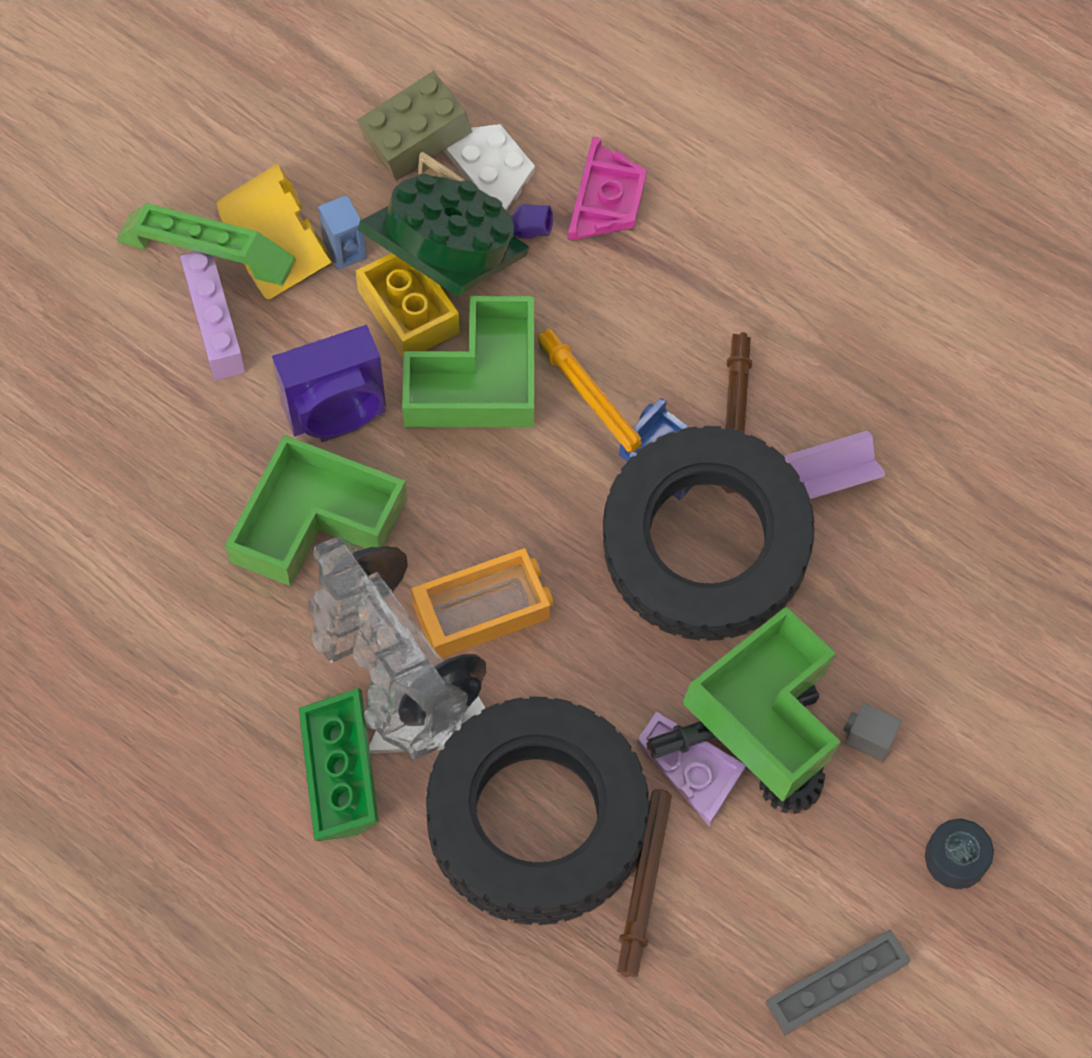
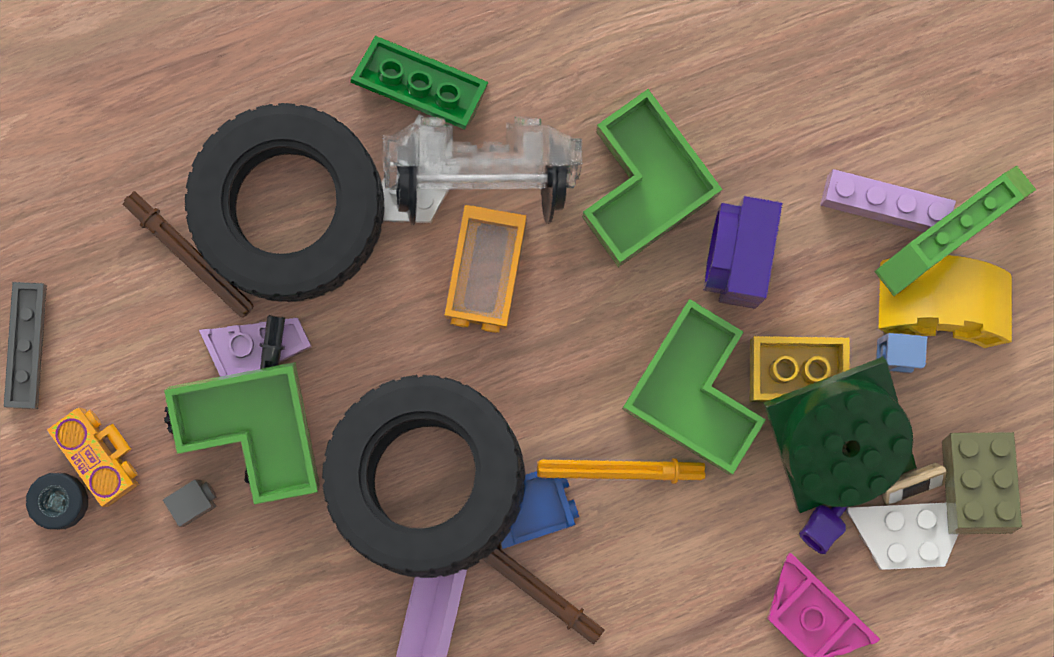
camera: 125 degrees right, 20 degrees up
none -> light orange piece [47,407,139,507]

